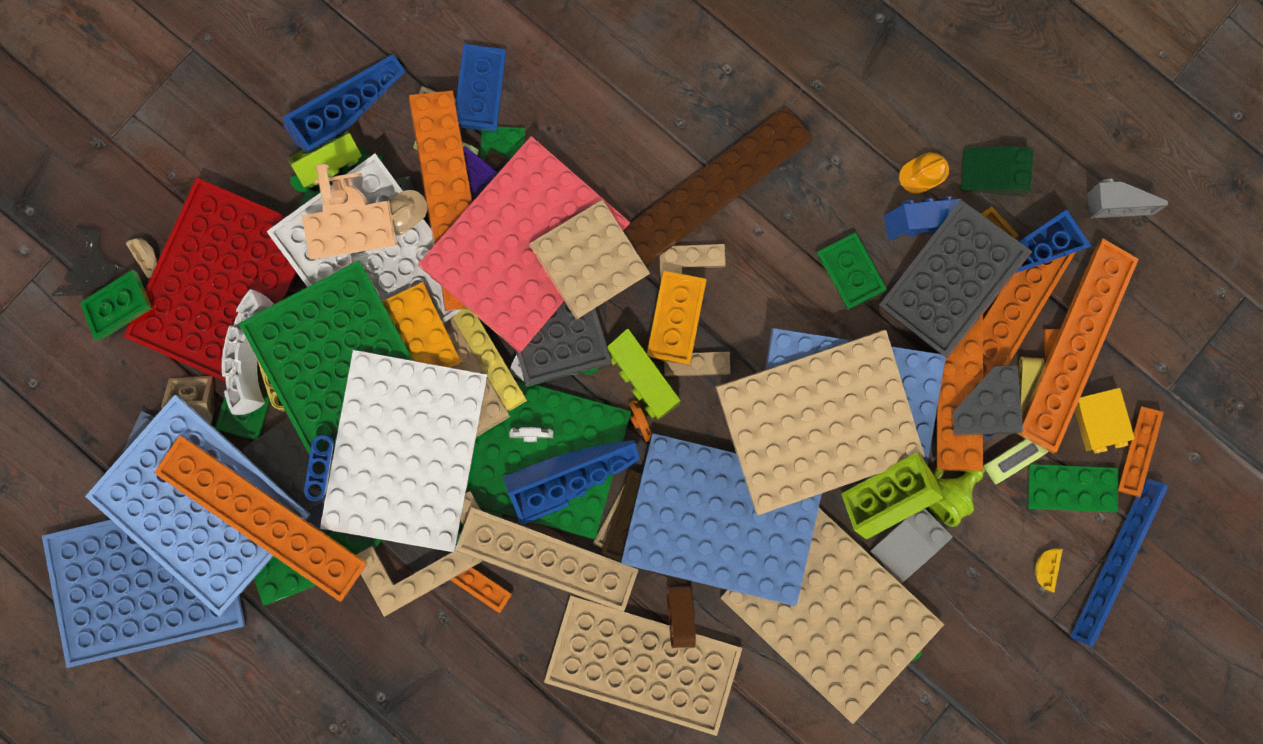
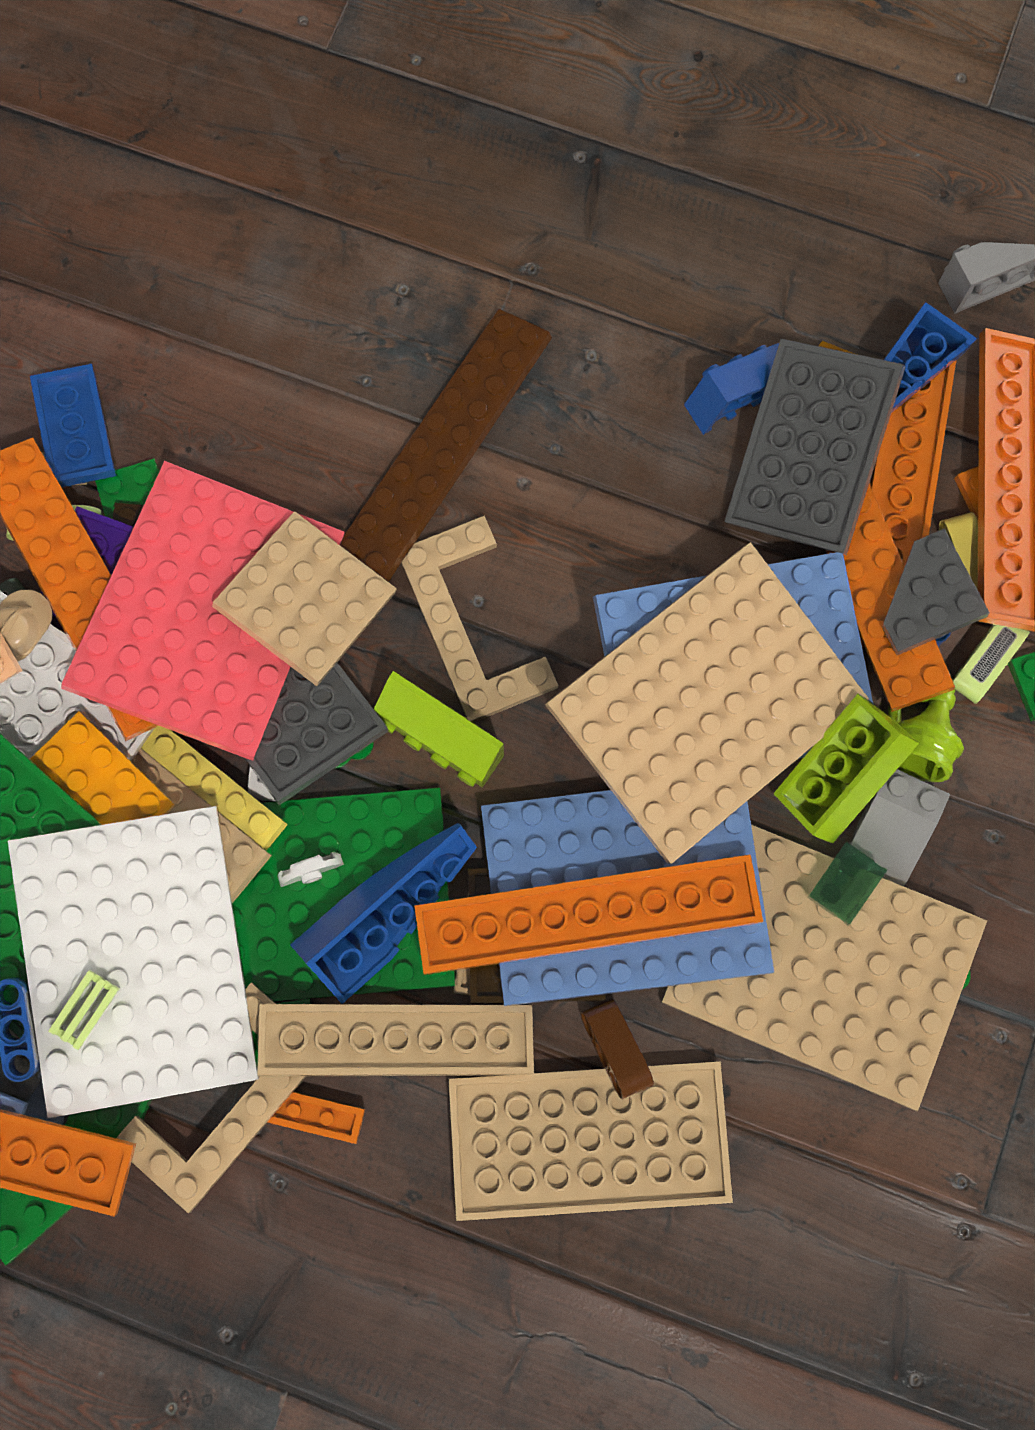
camera: 20 degrees left, 5 degrees down
orange plate [628,400,652,442] -> none
light orange plate [647,271,707,366] -> none
green plate [817,232,887,311] -> none
light orange piece [899,152,949,194] -> none
dark green slope [960,146,1034,197] -> none
none -> yellowish green tile [48,970,120,1050]
none -> orange plate [414,854,763,975]
none -> clear green plate [807,841,887,926]

